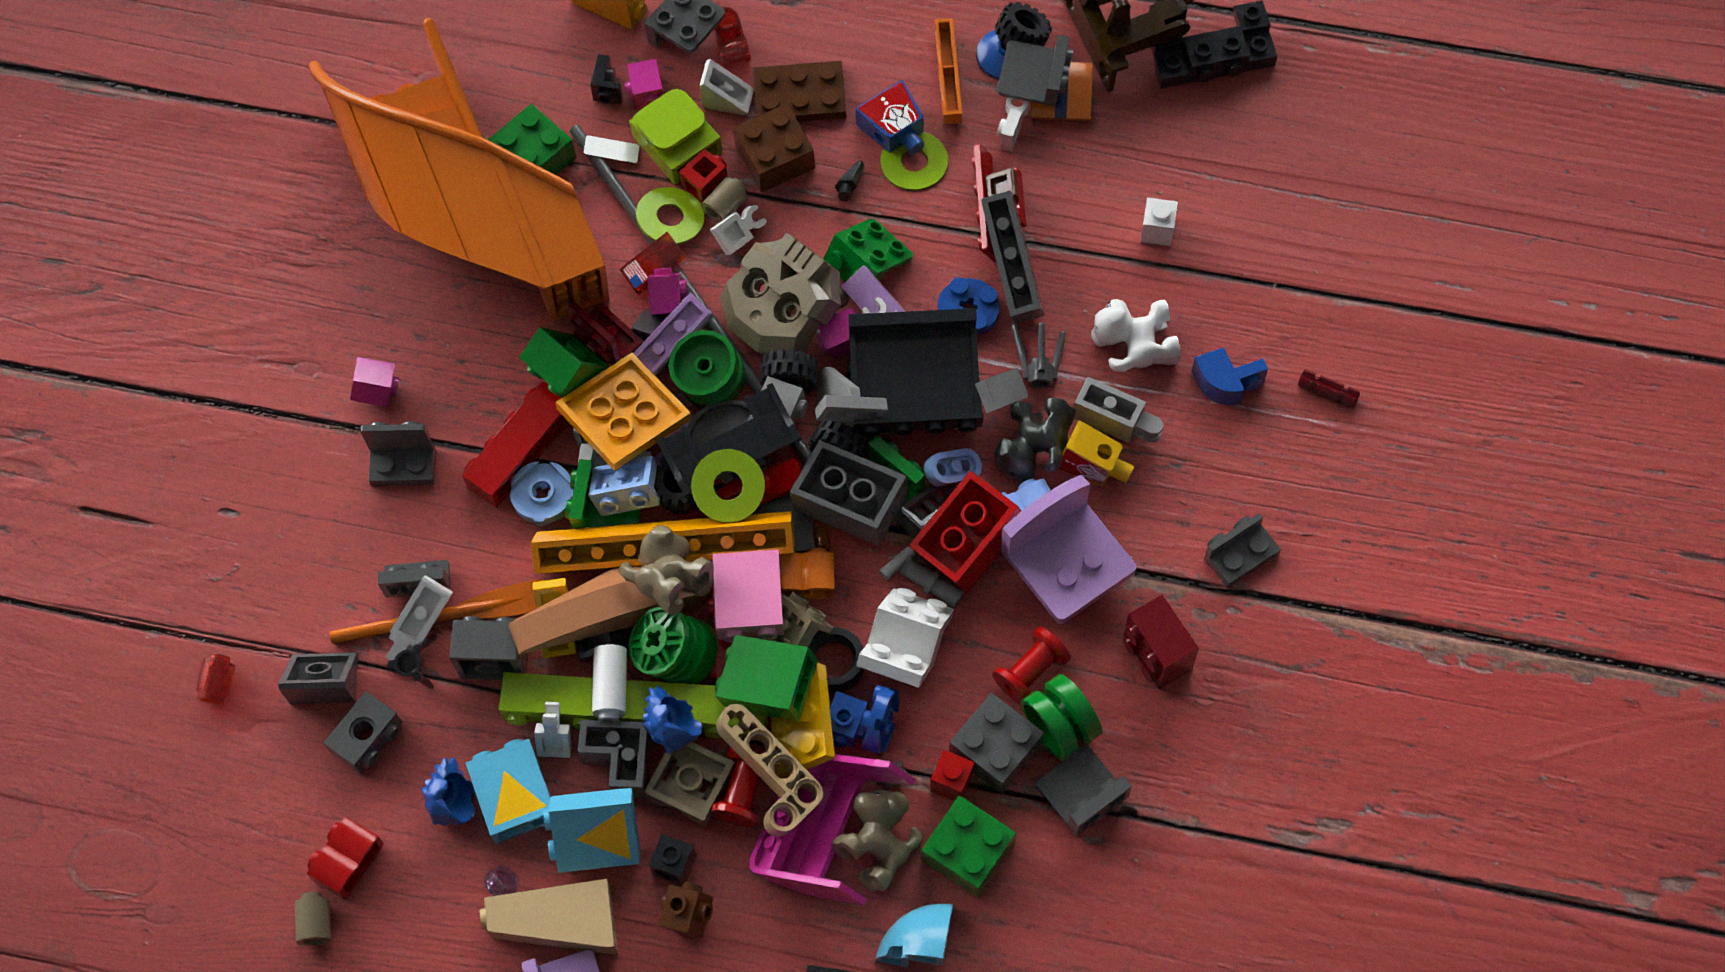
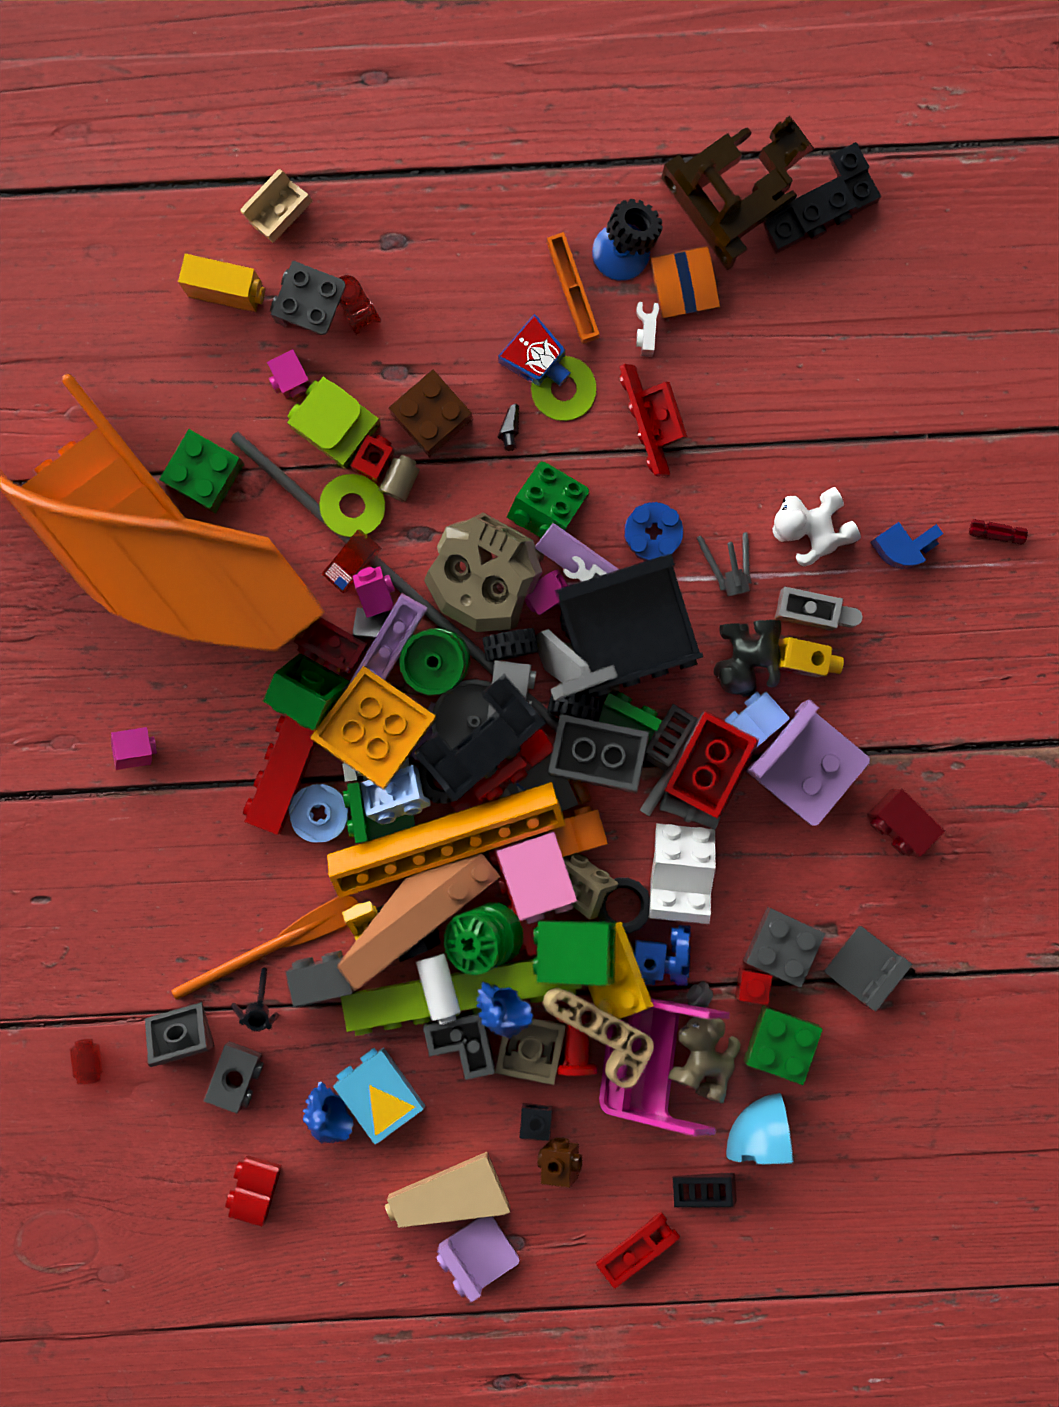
camera: 15 degrees left, 20 degrees up
dark tan brick [294,892,331,946] -> none
dark grey bracket [361,421,436,486] -> none
dark grey bracket [378,560,450,598] -> none
white hinge [386,575,453,660] -> none
clear purple plate [484,866,518,896] -> none
white plate [534,702,572,758] -> none
medium azure brick [544,788,640,873] -> none
white sticker [584,136,639,163] -> none
black bracket [590,54,623,104] -> none
dark tan animal [618,525,714,615] -> none
lime gear [691,449,765,522] -> none
white slope [700,59,754,115] -> none
white plate [710,205,767,255] -> none
reddish brown plate [753,61,846,121] -> none
light blue plate [924,448,982,487] -> none
light grey tile [975,368,1029,413] -> none
dark grey brick [980,190,1045,323] -> none
tile [985,167,1019,200] -> none
red piece [992,627,1071,705] -> none
dark grey bracket [997,35,1073,107] -> none
green wheel [1020,674,1103,761] -> none
white brick [1140,197,1178,246] -> none
dark grey bracket [1204,513,1281,588] -> none

